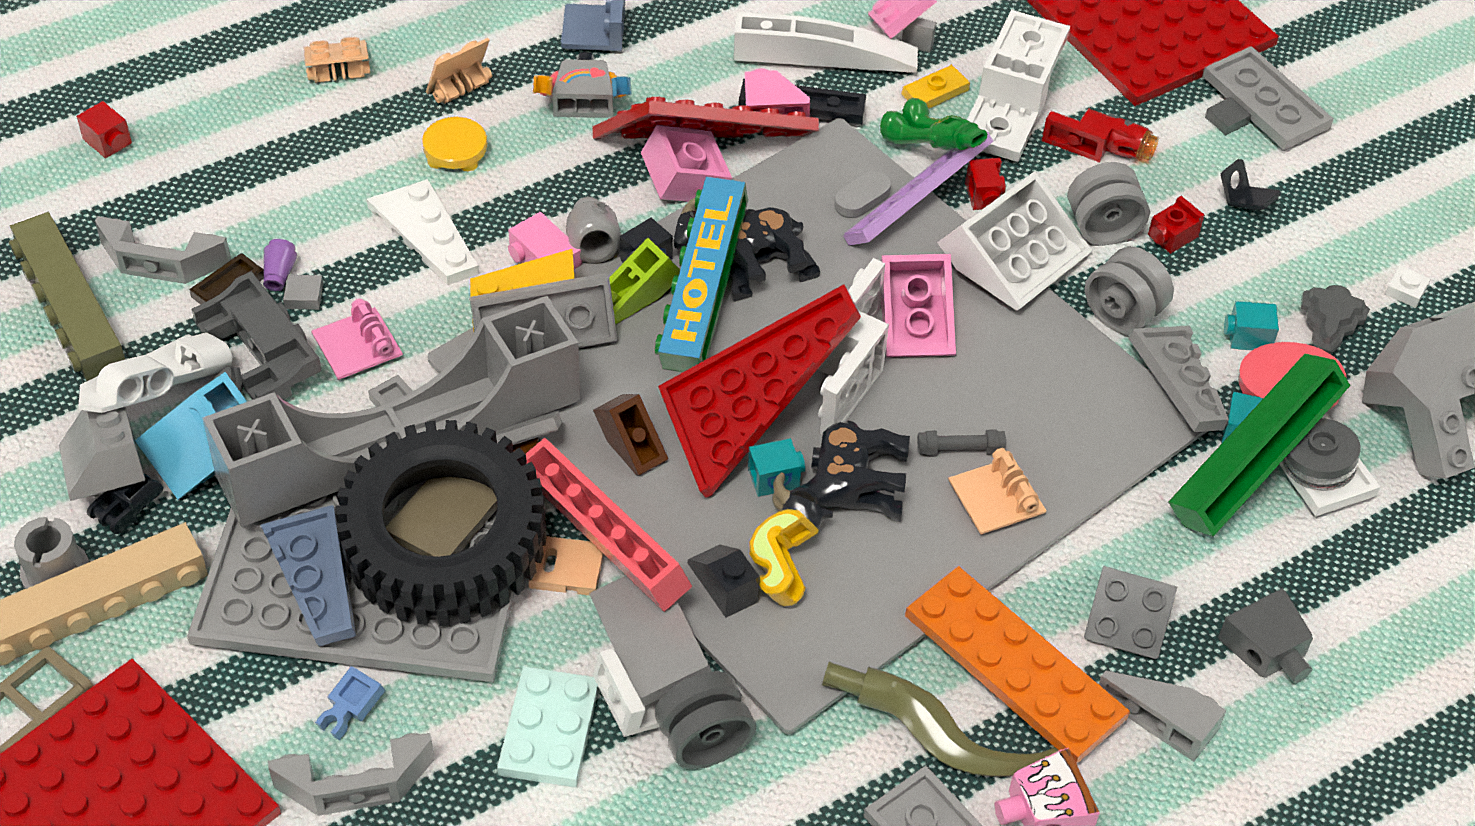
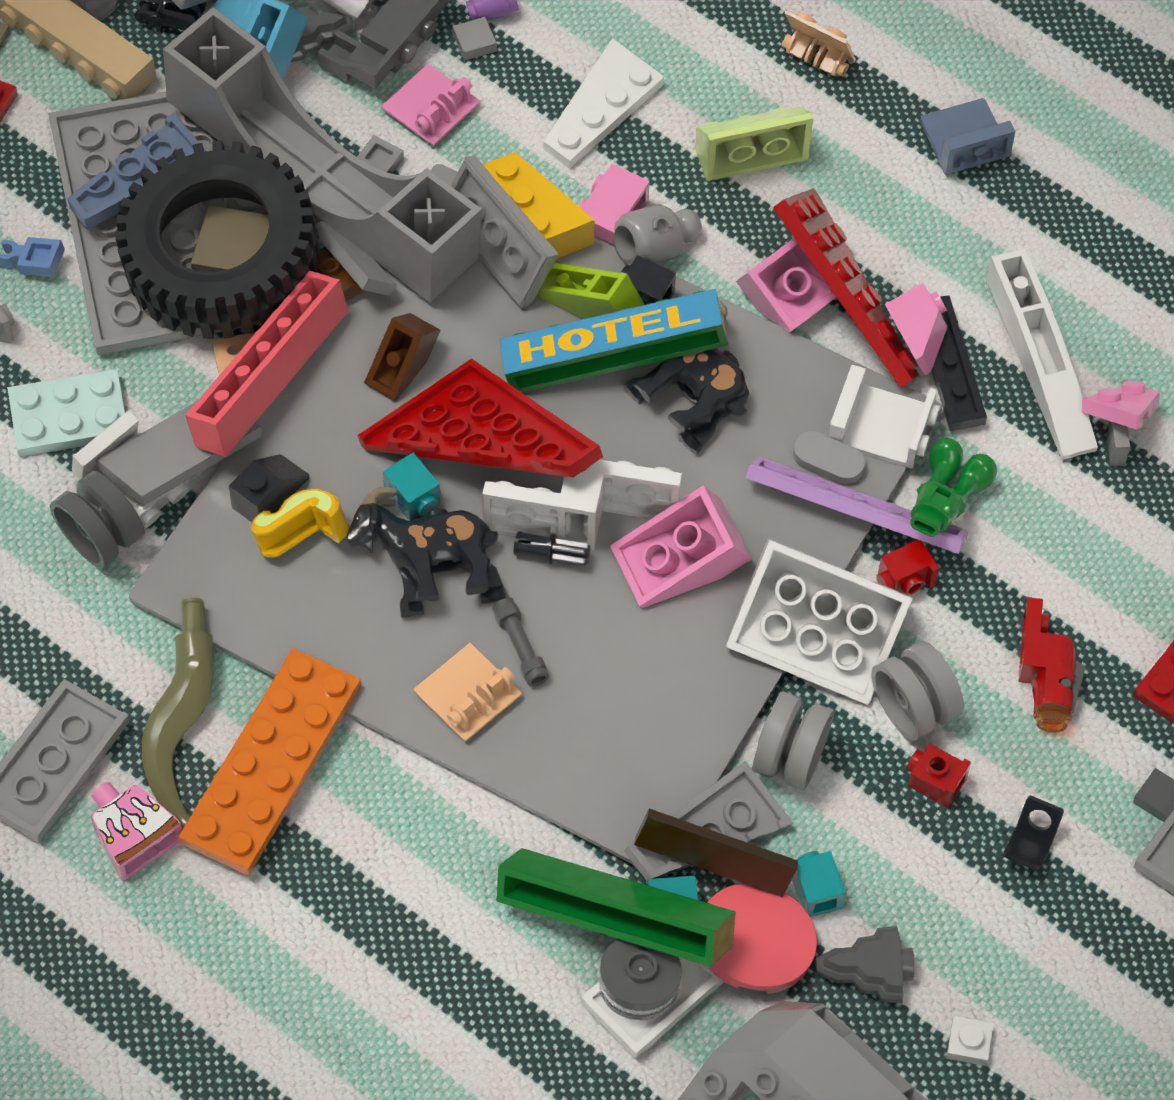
camera: 70 degrees right, 10 degrees up
yellow tile [422,117,487,172] -> none
light grey torso [533,52,632,118] -> none
yellow plate [902,65,970,109] -> none
white bracket [967,10,1070,162] -> none
bracket [1084,566,1178,659] -> none
light grey slope [1099,671,1226,762] -> none
dark grey torso [1218,588,1313,683] -> none
none -> black axle [513,531,591,566]
none -> dark brown tile [634,808,798,897]
none -> yellowish green slope [695,106,813,181]
none -> white panel [828,365,940,469]

